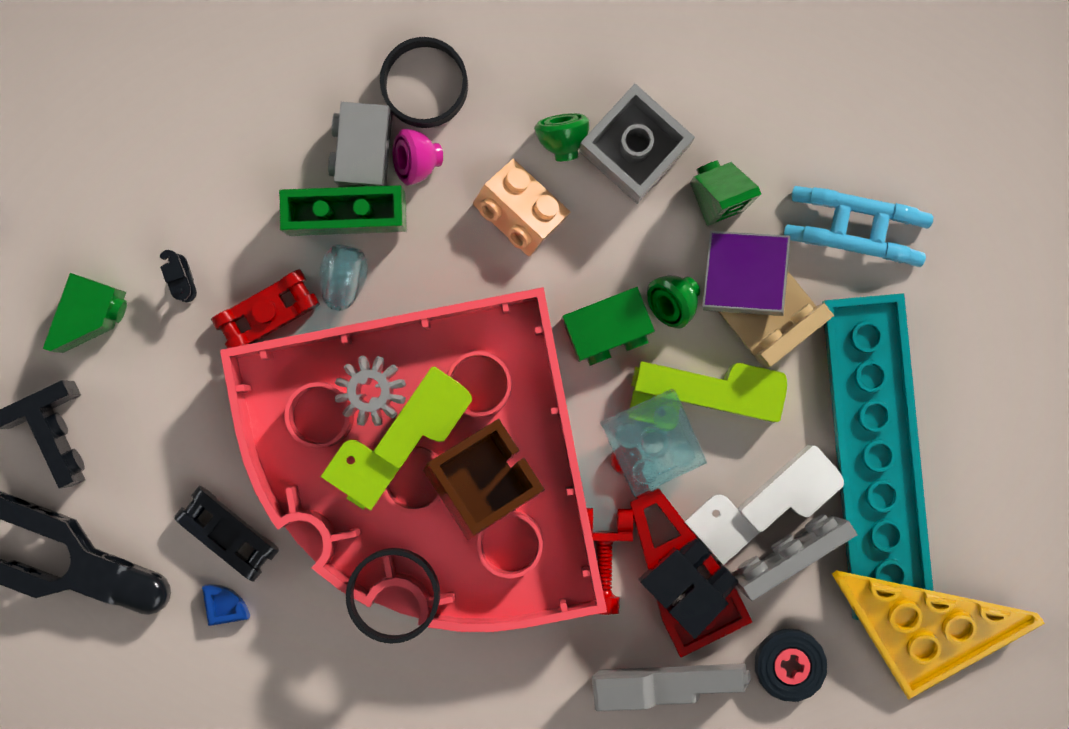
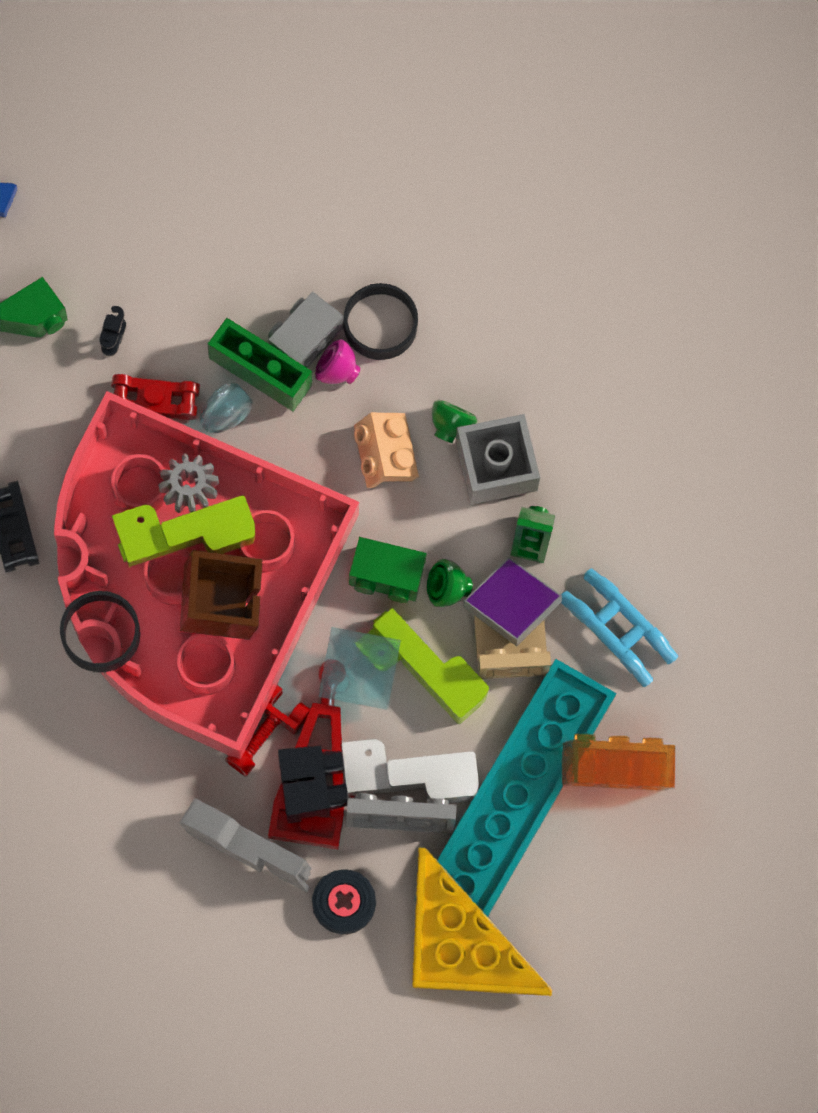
camera: 30 degrees right, 15 degrees down
none -> clear orange brick [562,734,675,791]

